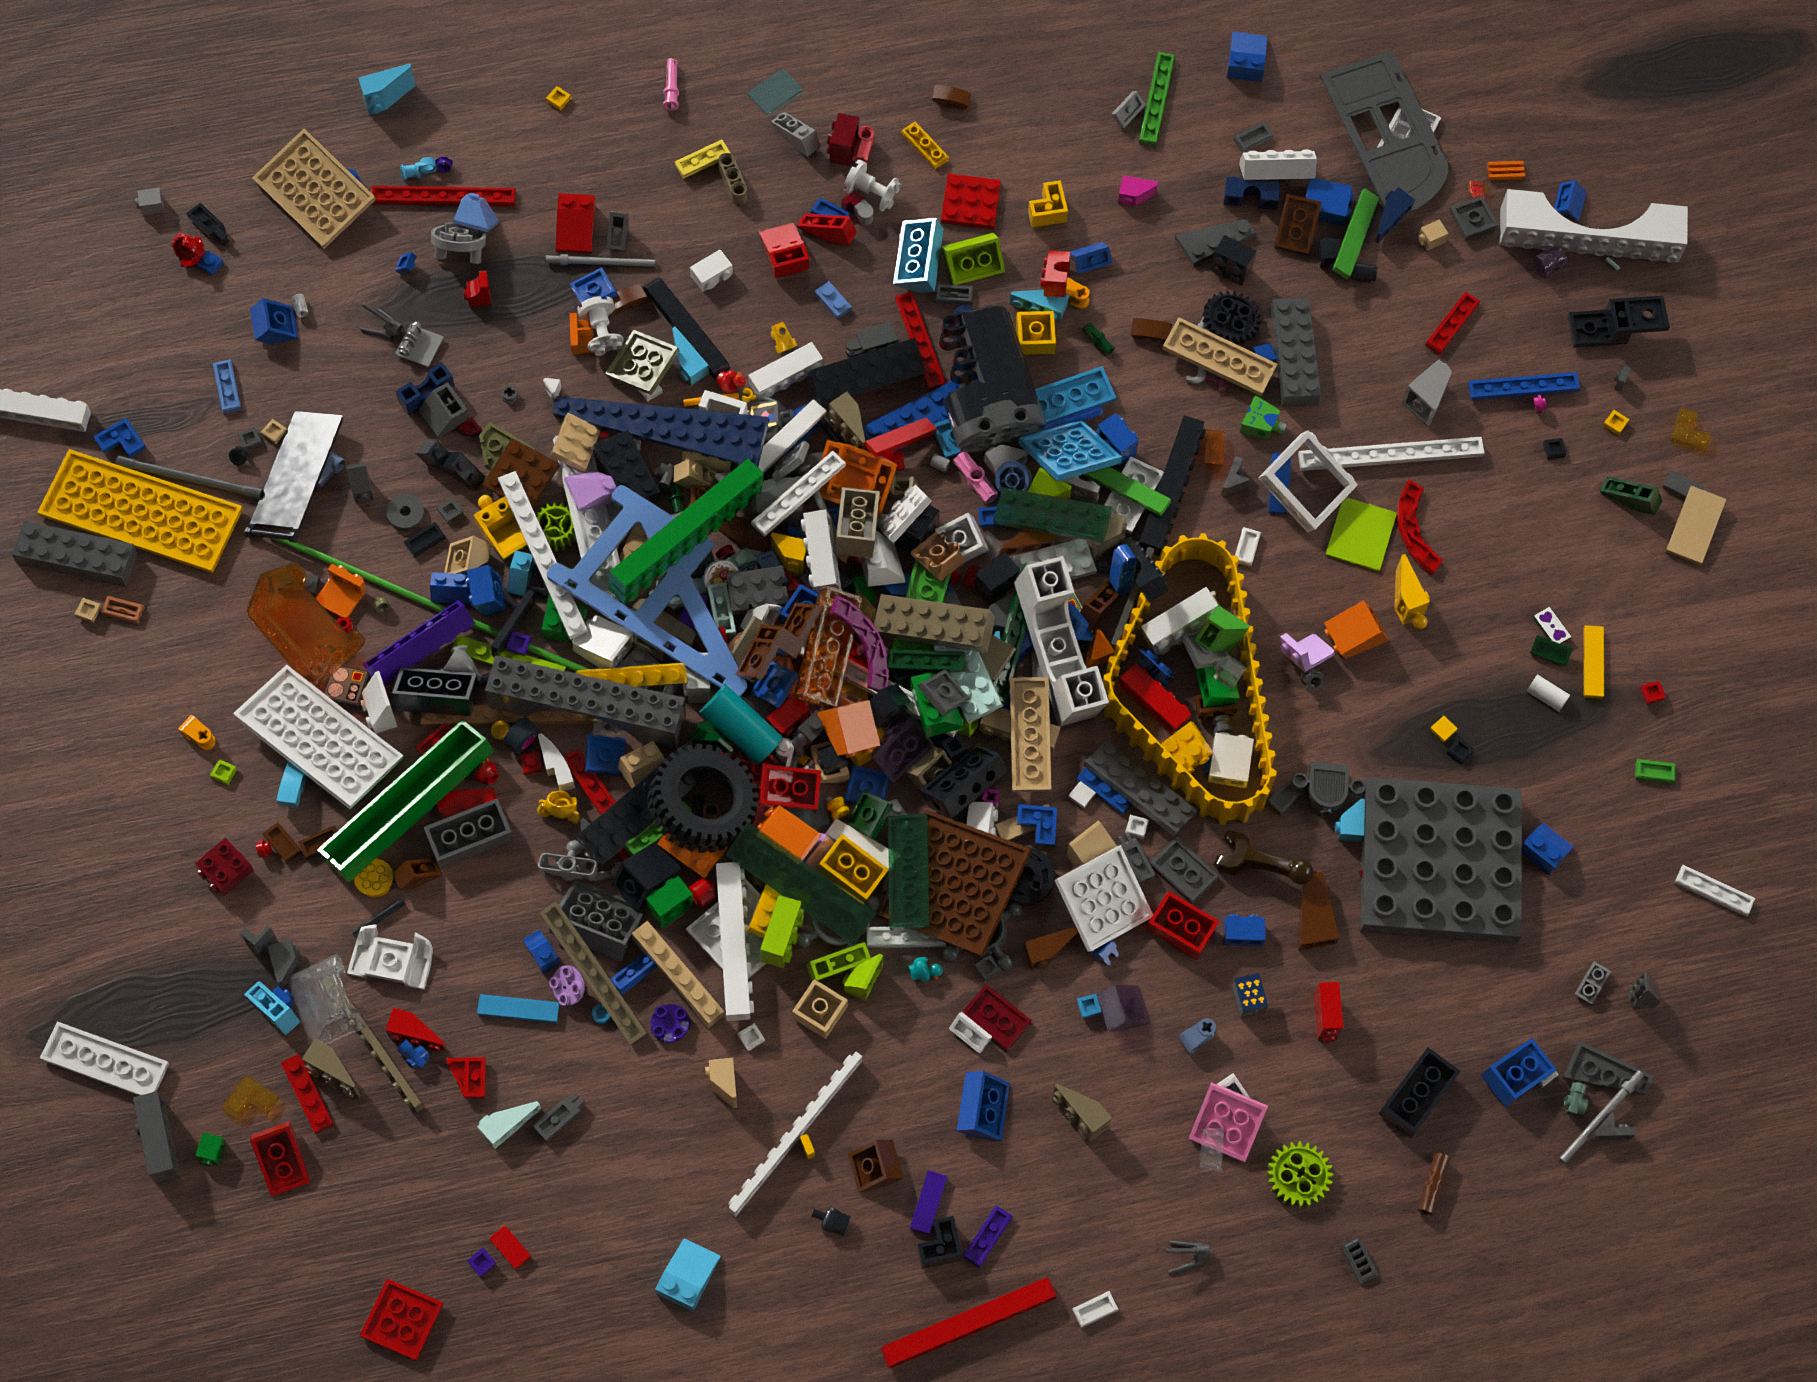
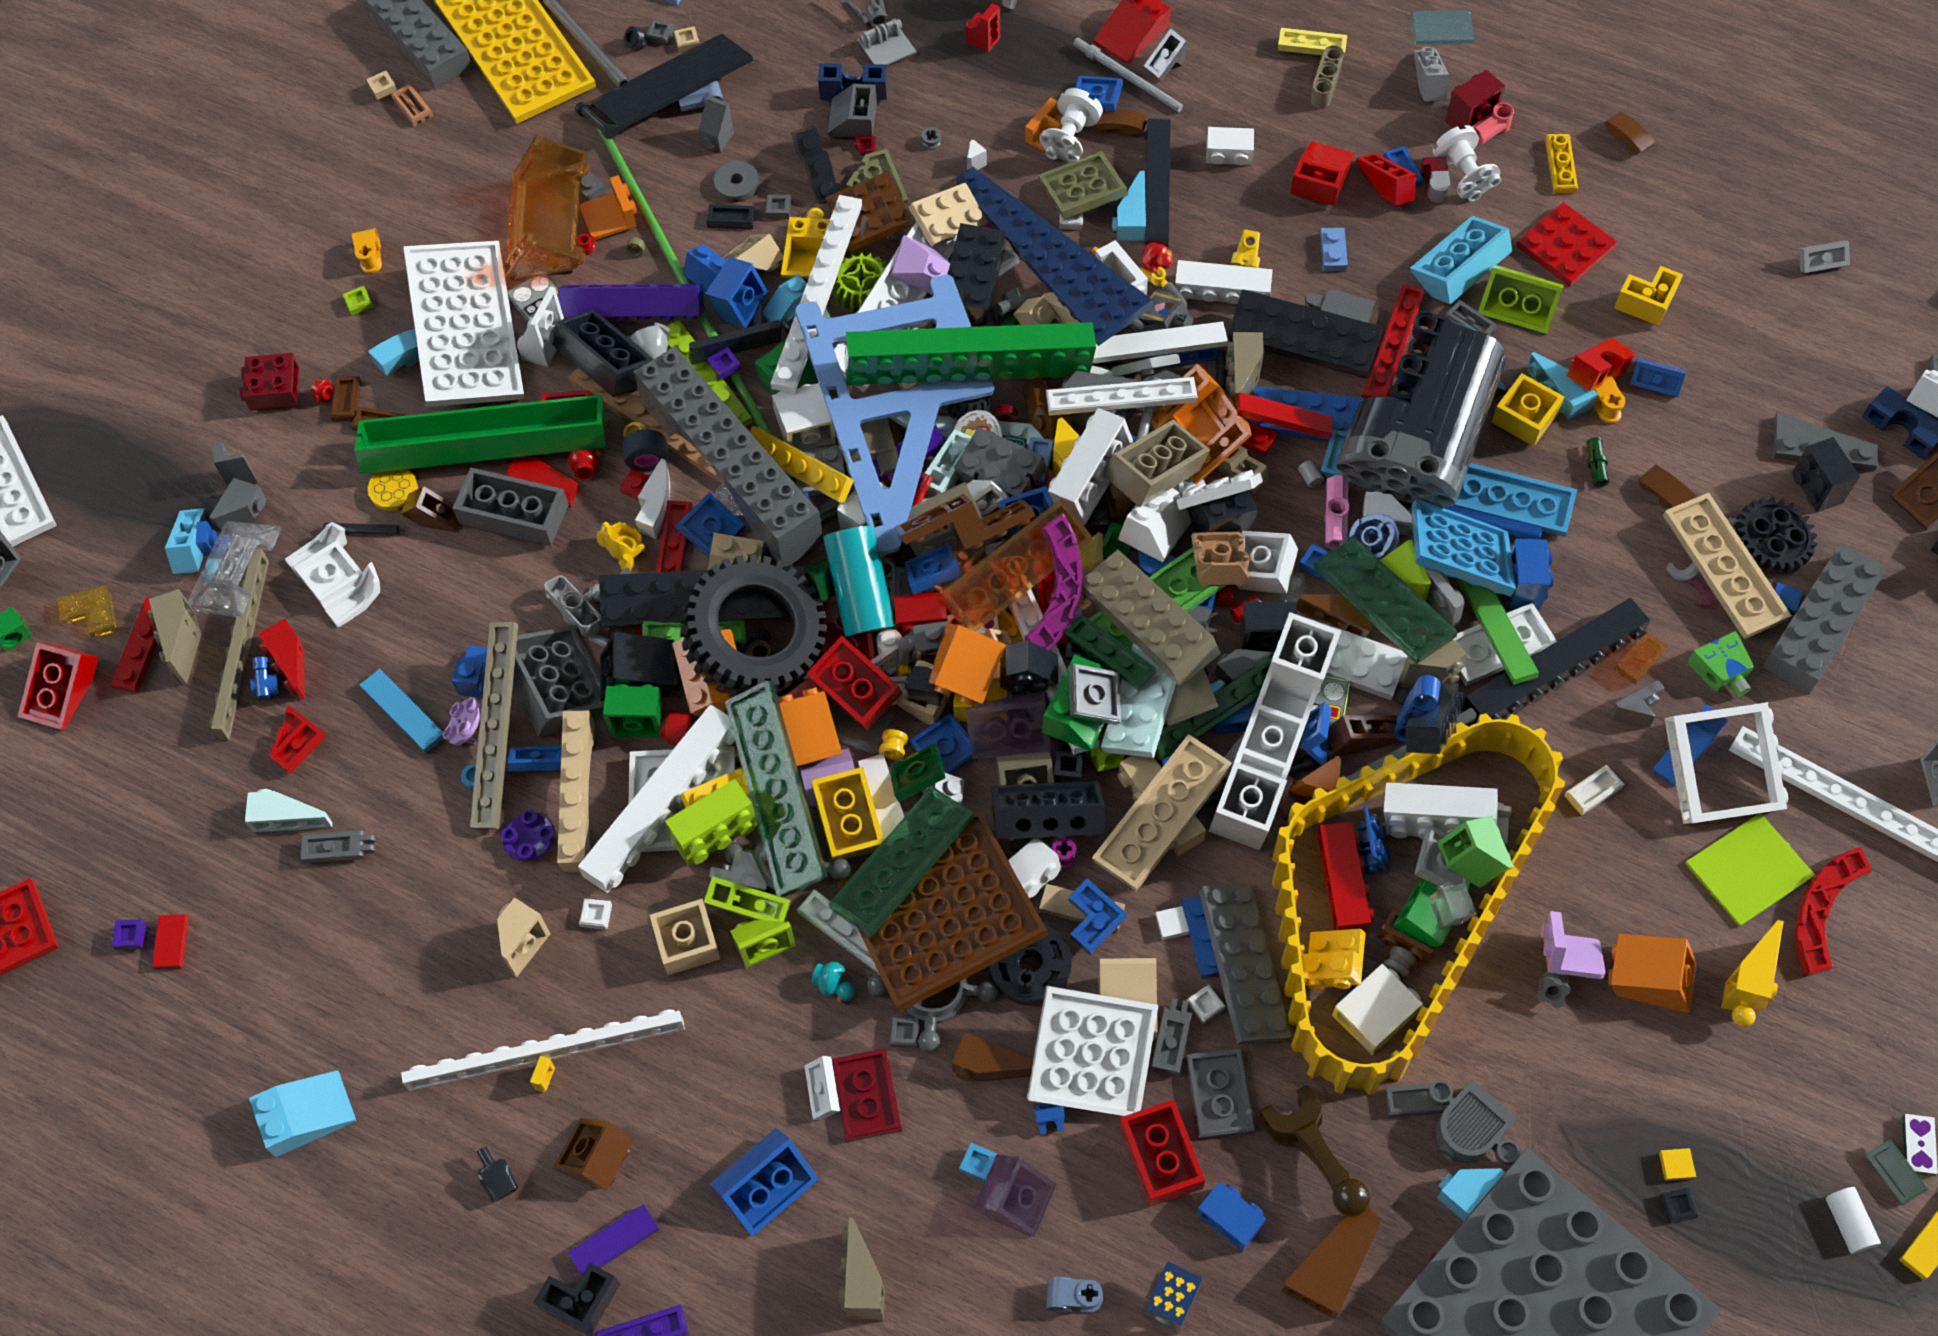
camera: 45 degrees right, 5 degrees down
dark pink slope [1118,175,1158,206] -> none
bright green tile [1139,52,1175,147] -> none
none -> flat silver slope [709,850,767,890]

